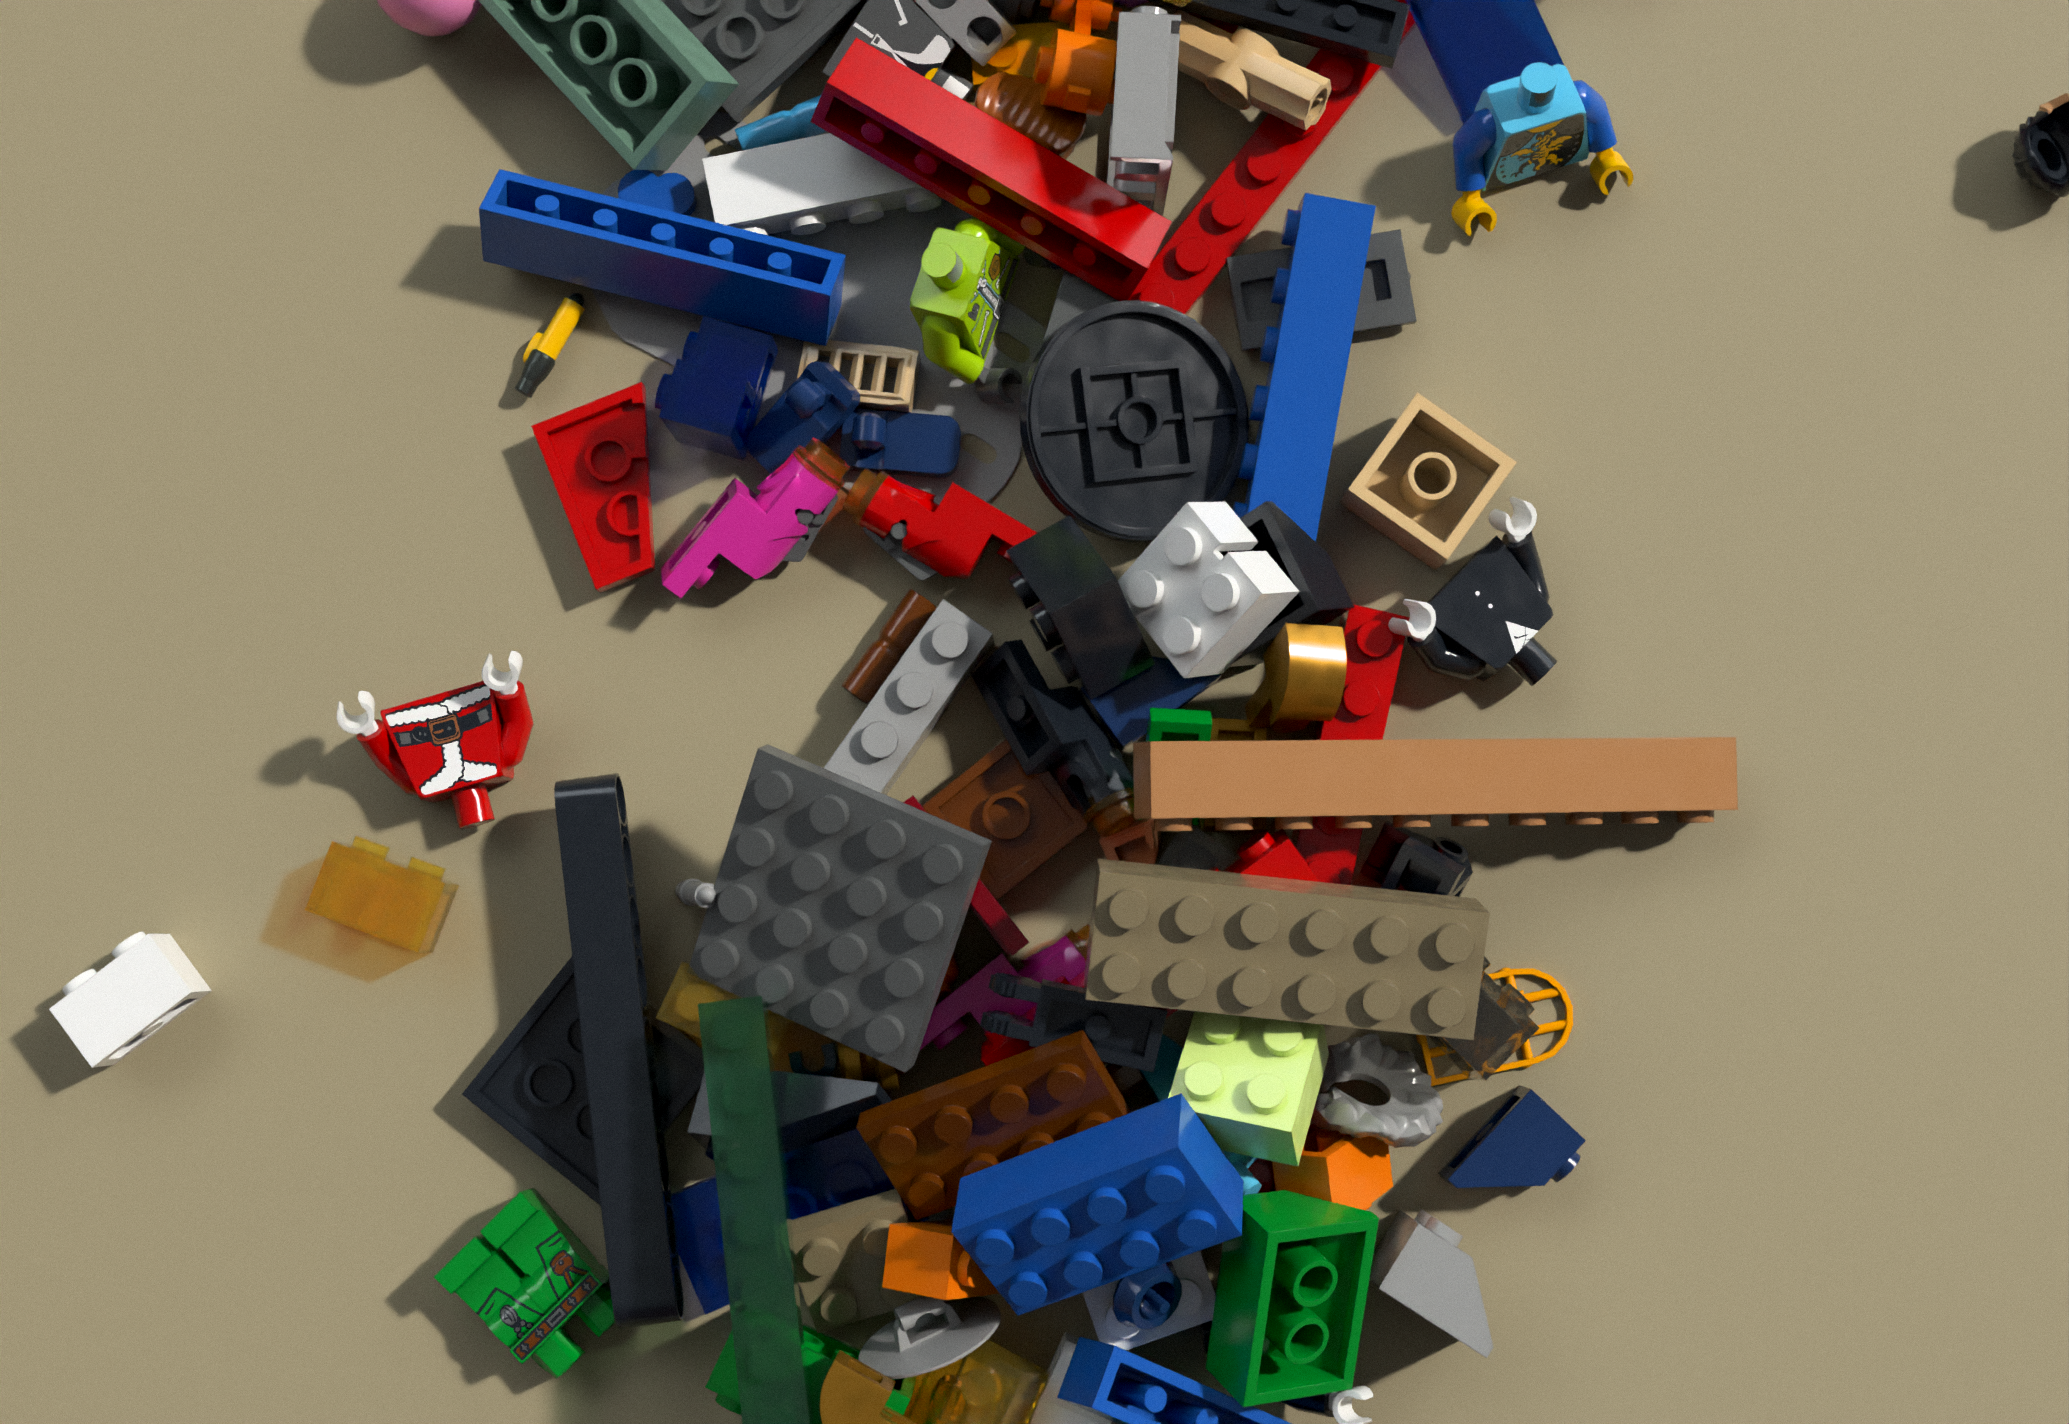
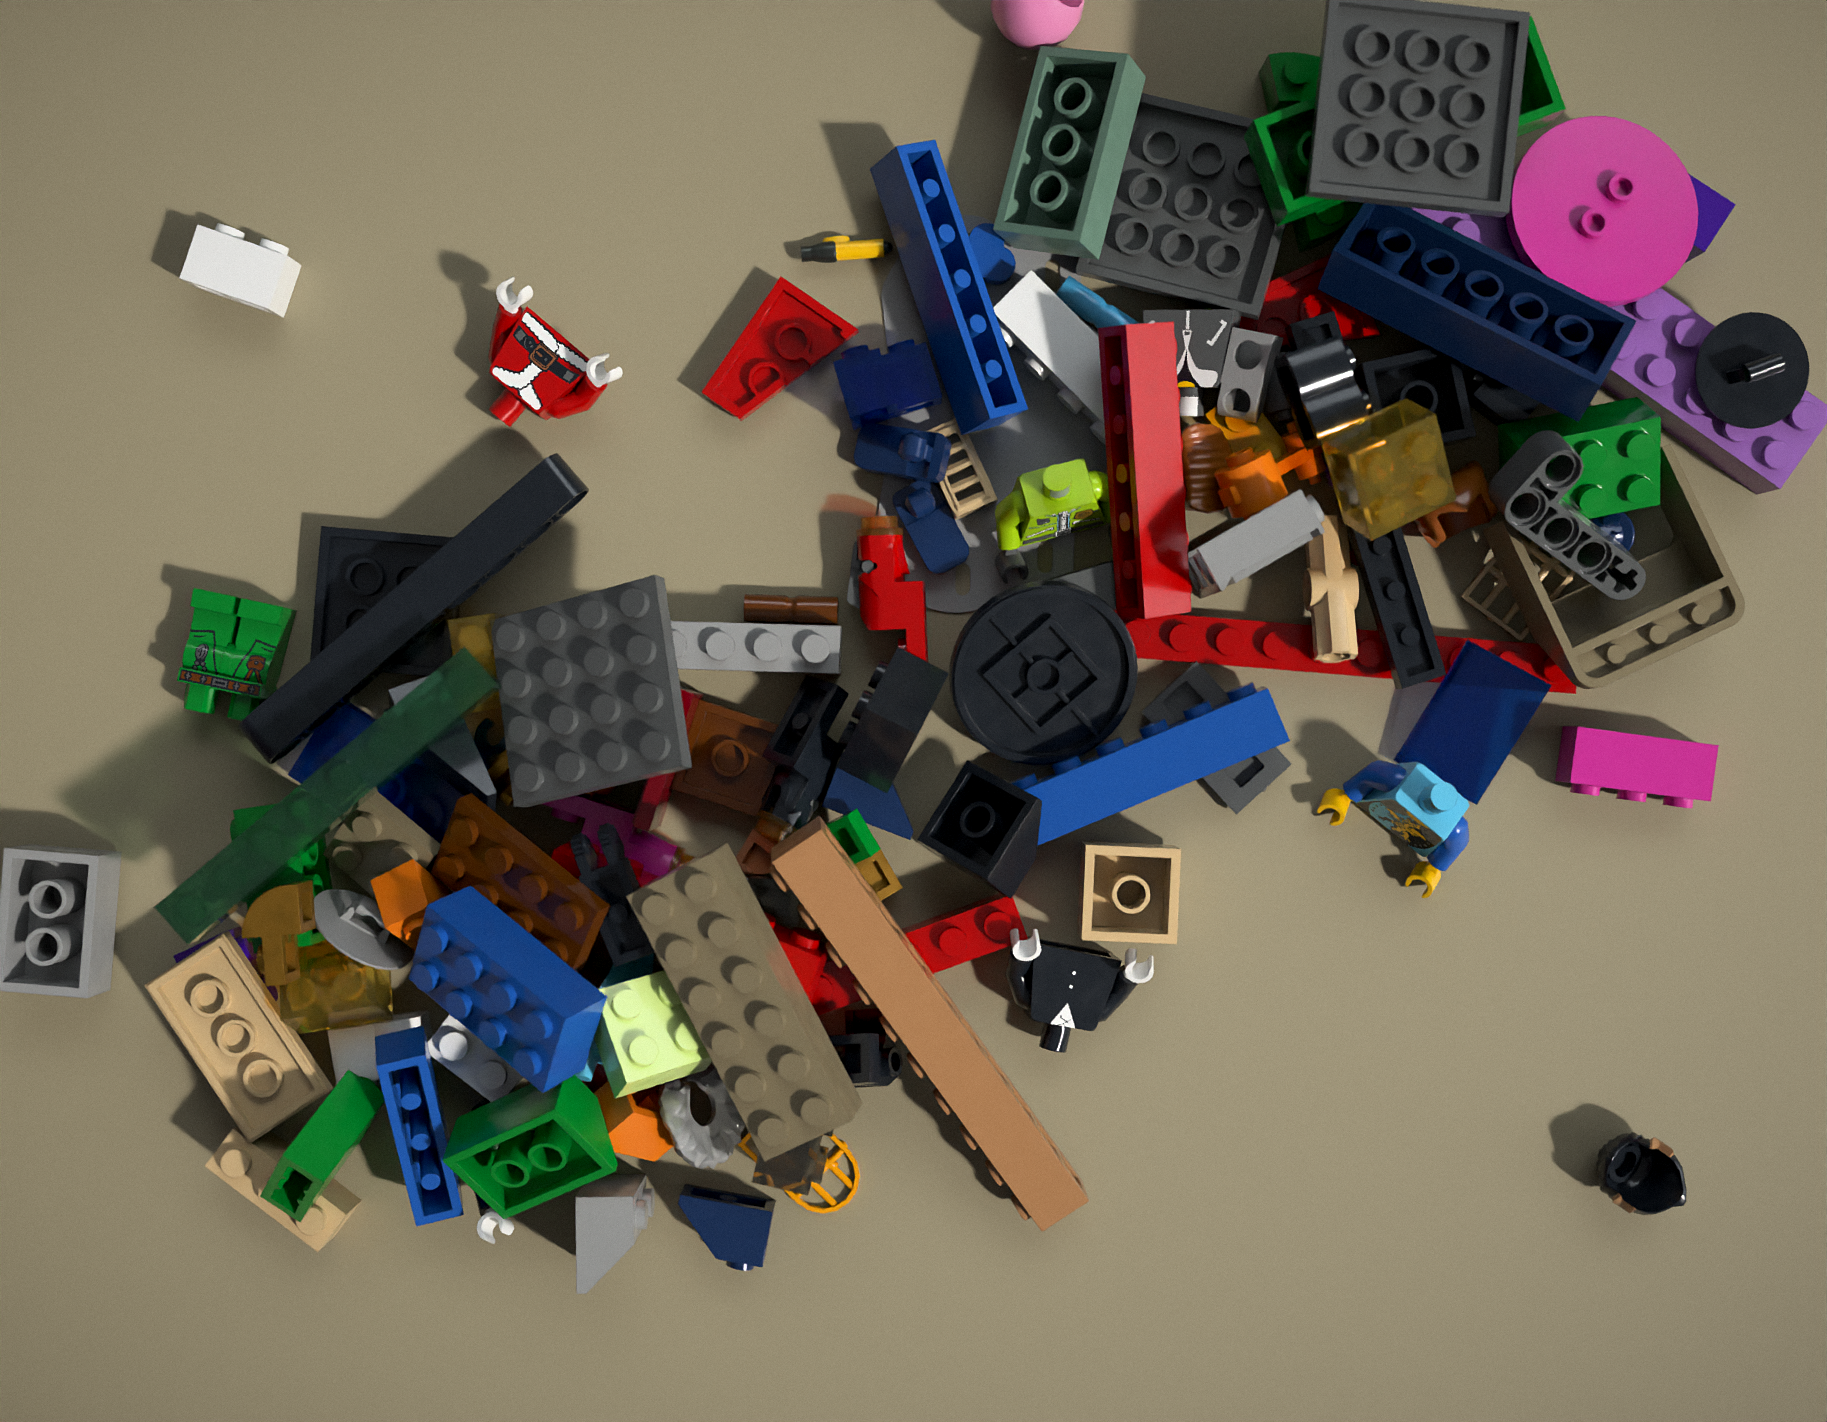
camera: 55 degrees right, 5 degrees up
clear yellow brick [305,835,459,952] -> none
dark pink plate [661,437,850,598] -> none
light grey piece [675,878,717,908] -> none
dark blue hat [1112,1261,1182,1329] -> none
white piece [1118,502,1300,678] -> none
pearl gold brick [1245,623,1347,733] -> none

